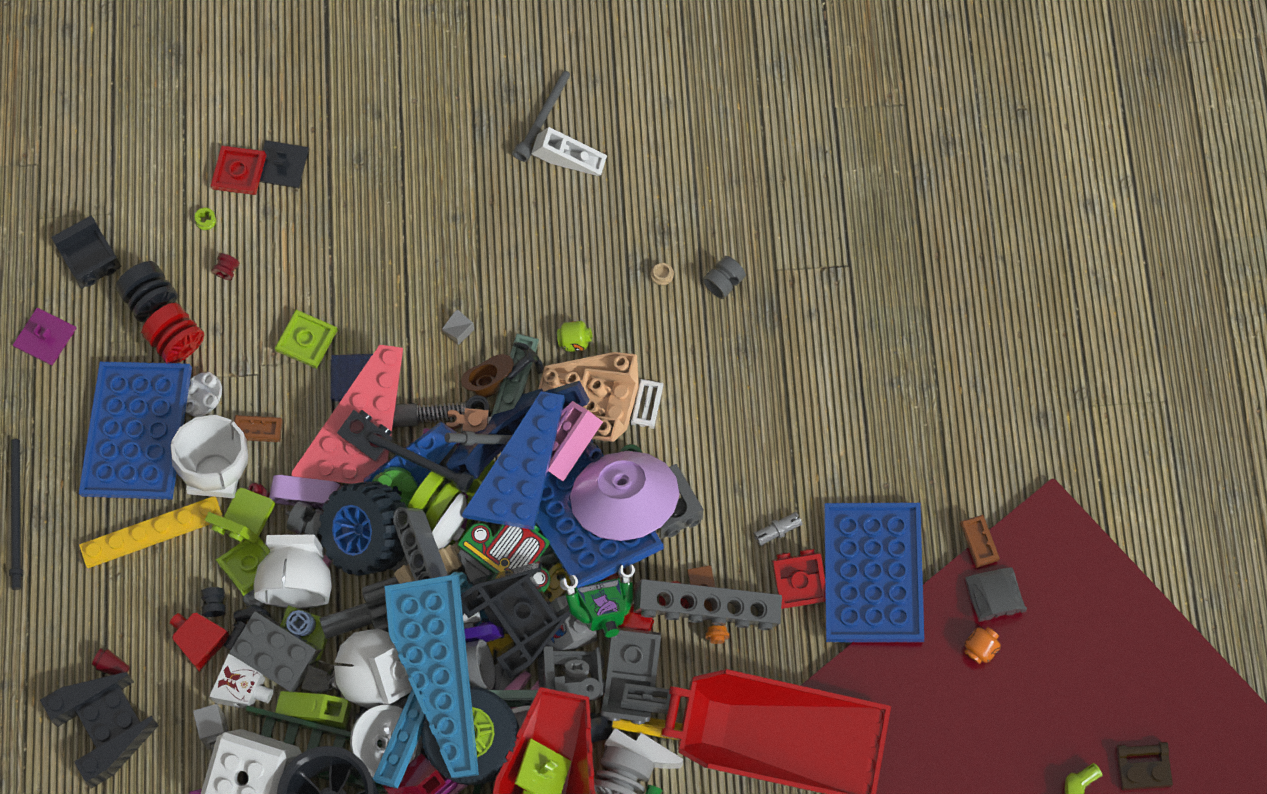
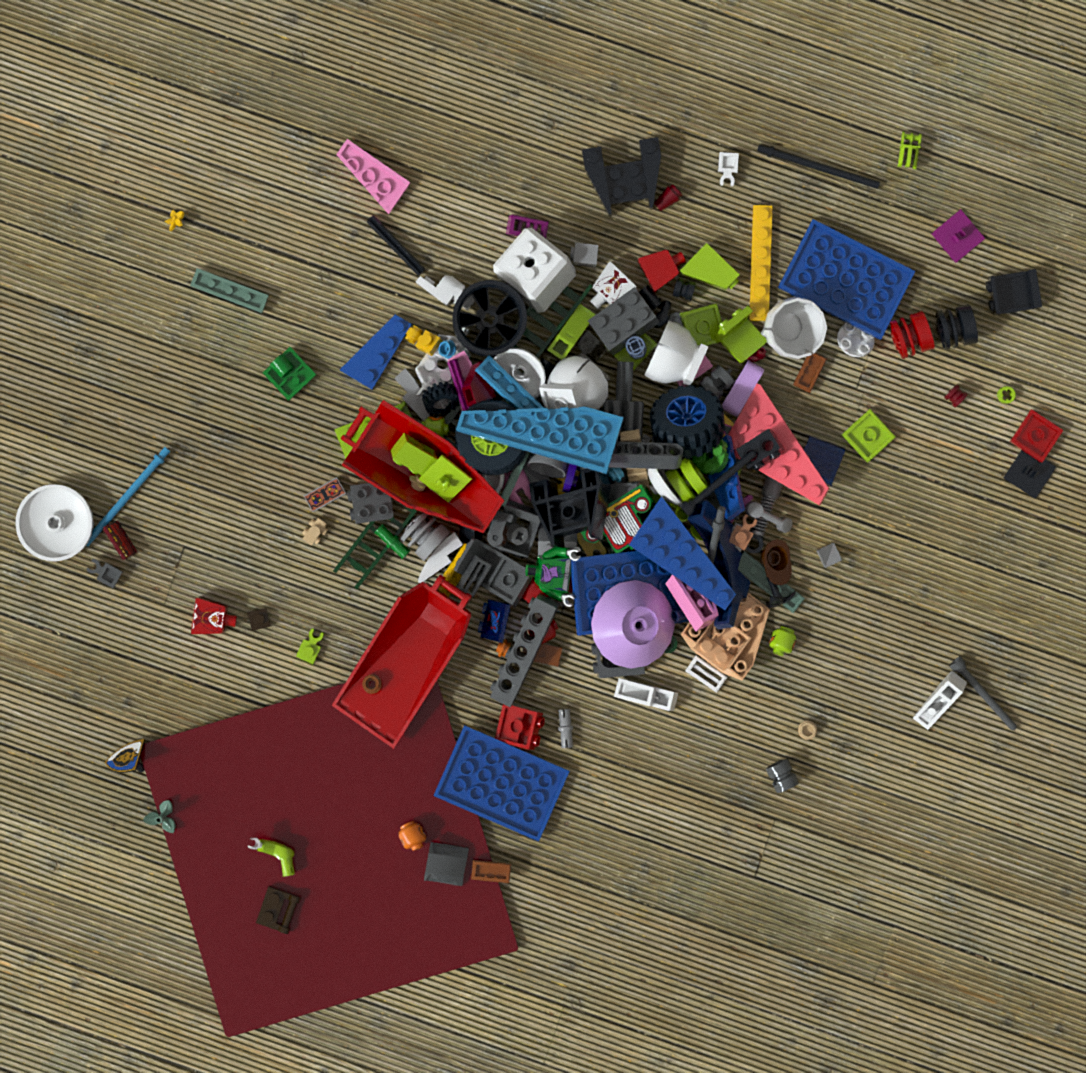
camera: 110 degrees right, 20 degrees up
none -> dark orange plate [362,674,382,694]
none -> clear blue slope [478,599,511,643]
none -> white slope [614,678,678,711]
none -> lime slope [679,243,740,290]
none -> white plate [718,152,739,187]
none -> light grey bar [745,501,793,533]

